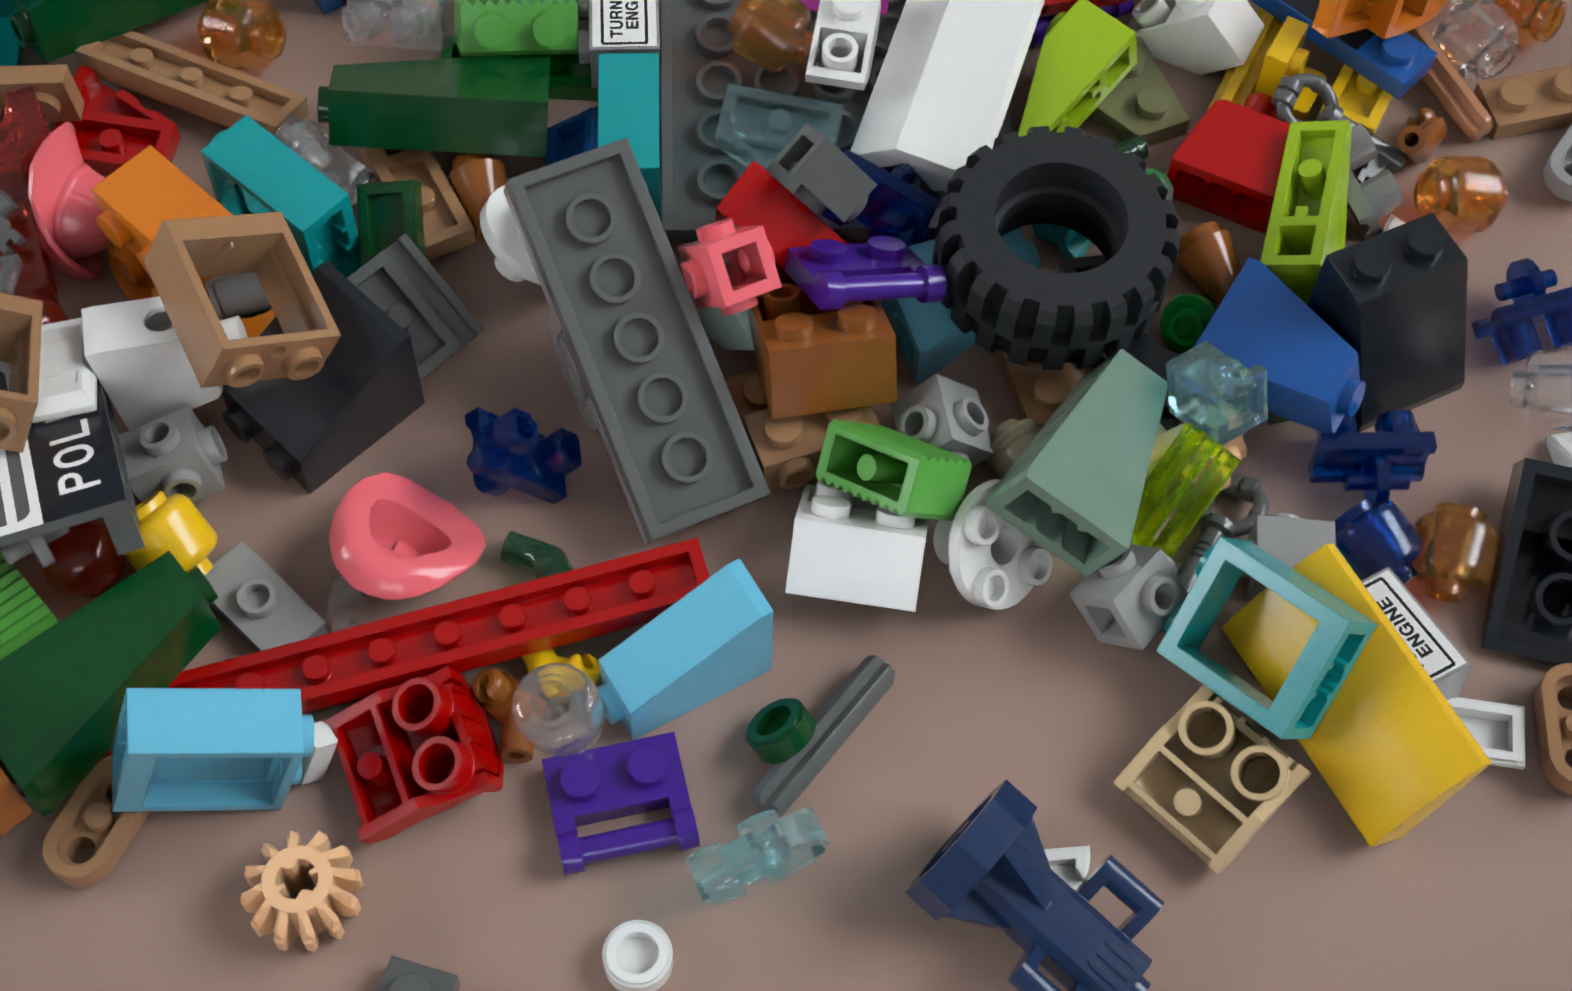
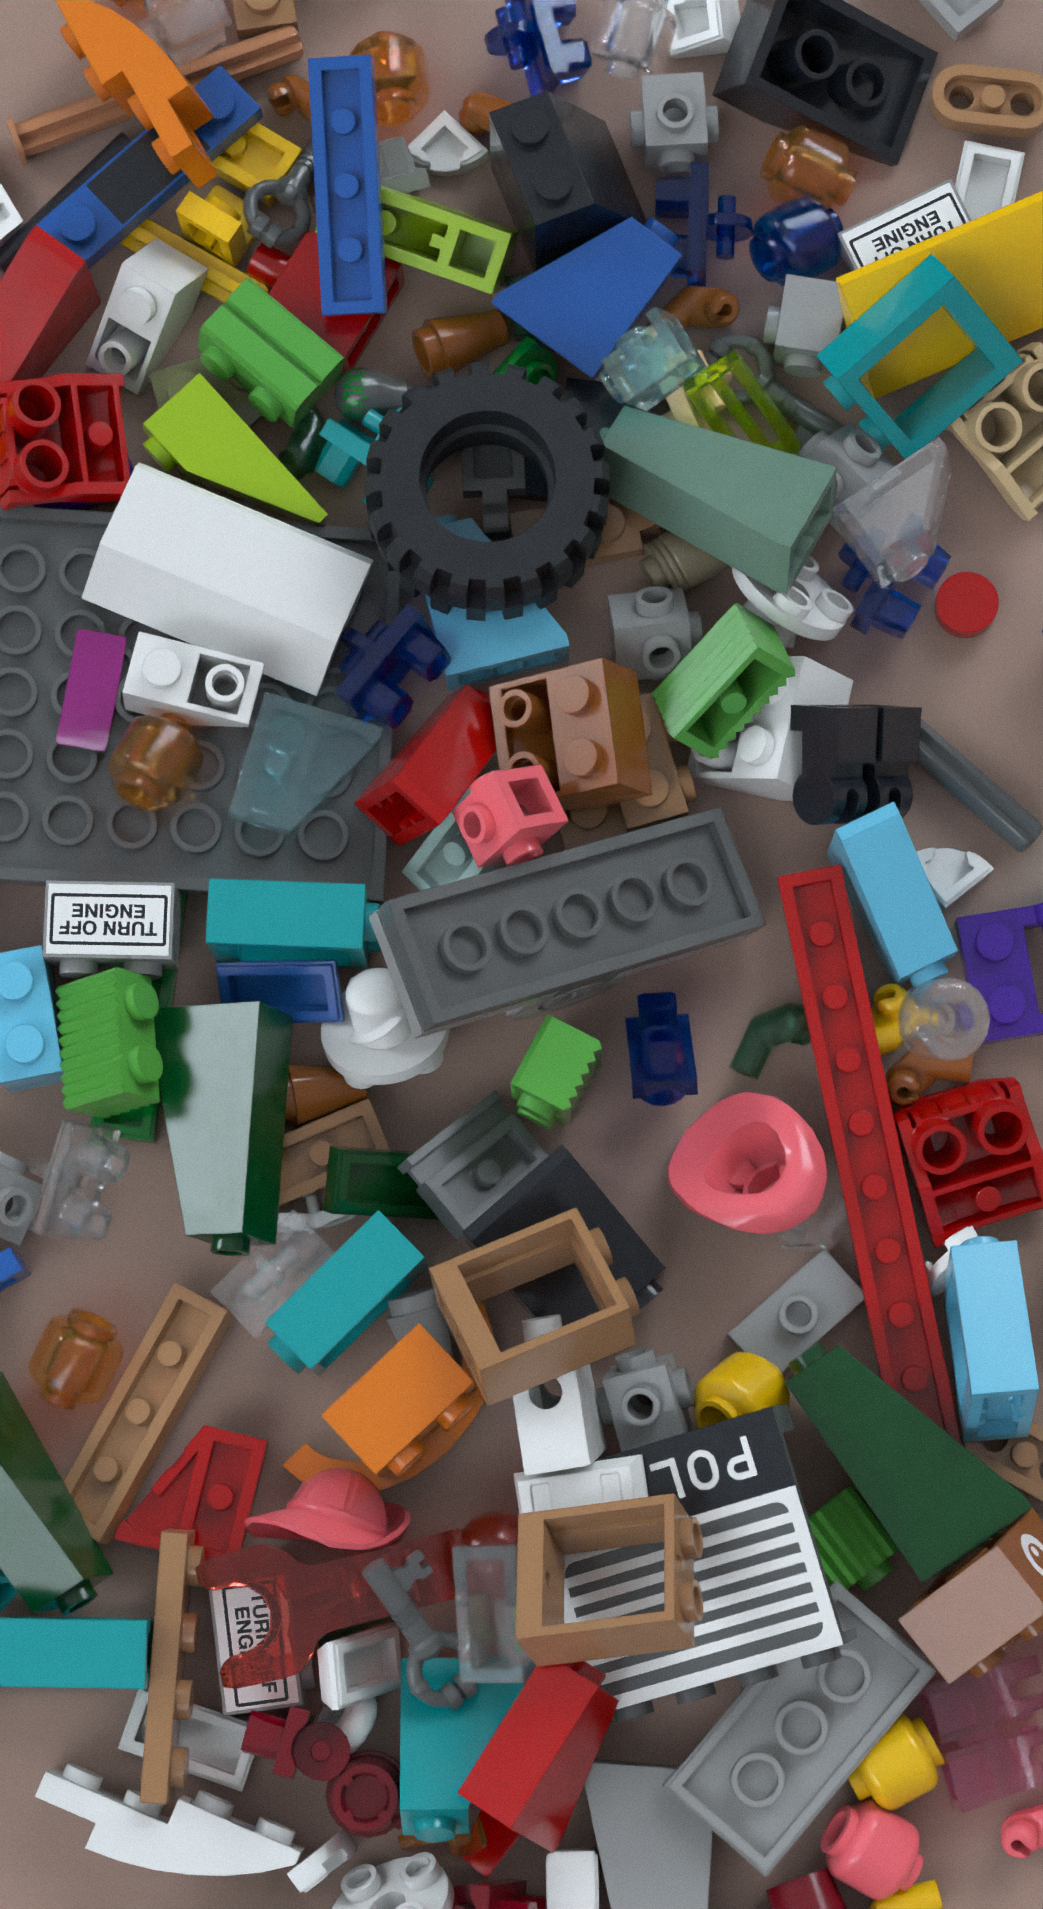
camera: 80 degrees left, 20 degrees up
dark green tile [746,698,816,764] -> none
dark grey brick [766,122,878,222] -> none
dark purple plate [785,236,947,311] -> none
none -> bright green brick [197,278,345,428]
none -> blue plate [308,54,388,317]
none -> bright green brick [510,1014,602,1130]
none -> light grey brick [630,72,719,175]
none -> dark orange arm [645,286,740,346]
none -> black legs [790,704,922,825]
none -> clear slope [833,437,951,589]
none -> clear blue hips [838,516,952,639]
none -> white tile [917,847,994,911]
none -> red tile [934,572,999,638]

